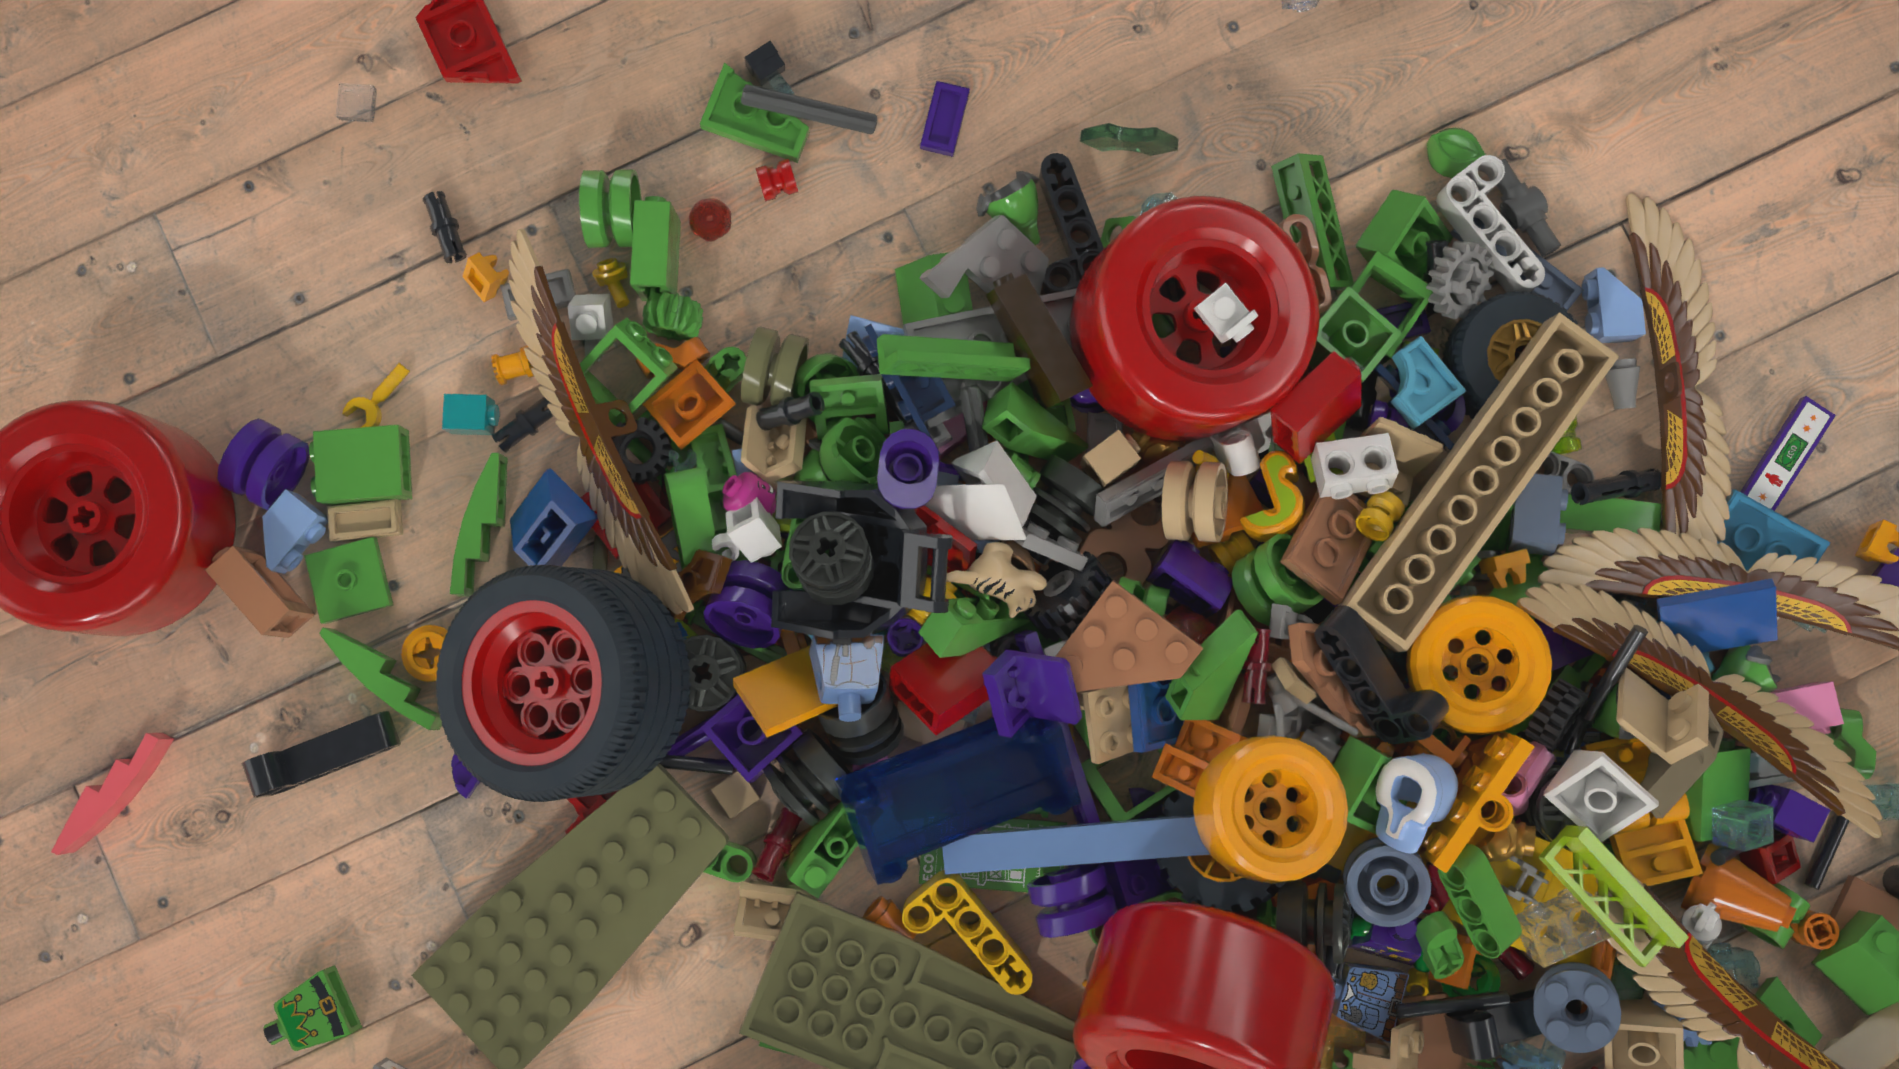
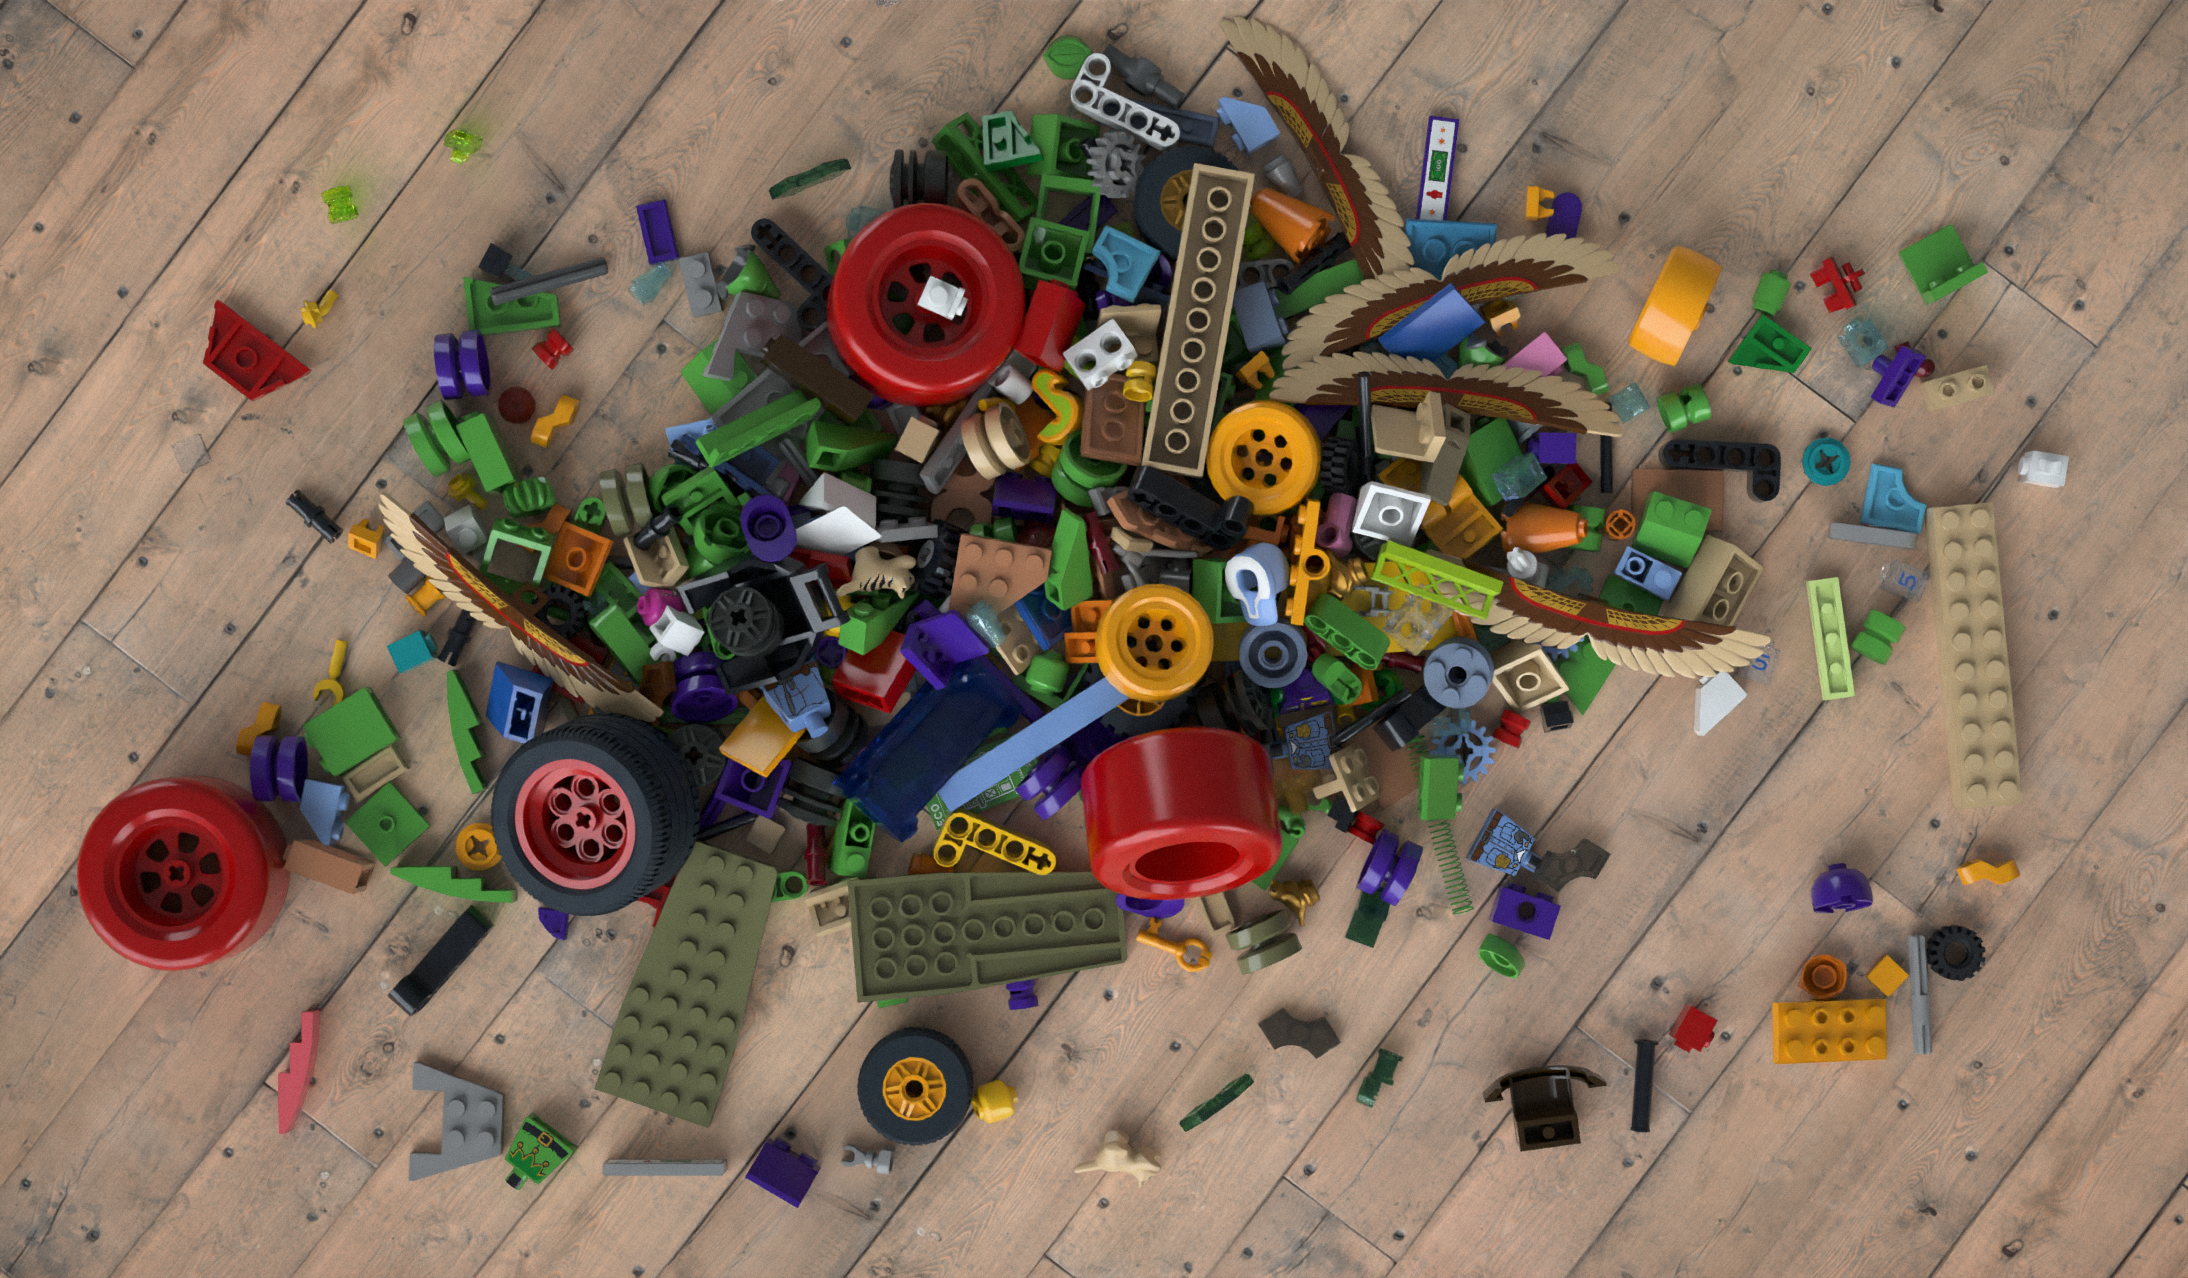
camera: 25 degrees left, 5 degrees up
none -> light orange piece [236,701,282,757]
none -> yellow plate [300,290,338,329]
none -> dark grey beam [388,557,427,595]
none -> light grey wing [409,1062,505,1181]
none -> dark purple wheel [434,329,491,401]
none -> light orange piece [530,394,580,449]
none -> clear light blue cone [628,262,673,306]
none -> light grey plate [679,252,723,318]
none -> pearl dark grey wheel [890,149,948,209]
none -> clear light blue cone [966,601,1007,648]
none -> wing [982,110,1043,172]
none -> bright green head [1026,650,1070,697]
none -> orange cone [1250,188,1335,264]
none -> light orange tile [1481,297,1521,336]
none -> light blue slope [1614,546,1682,601]

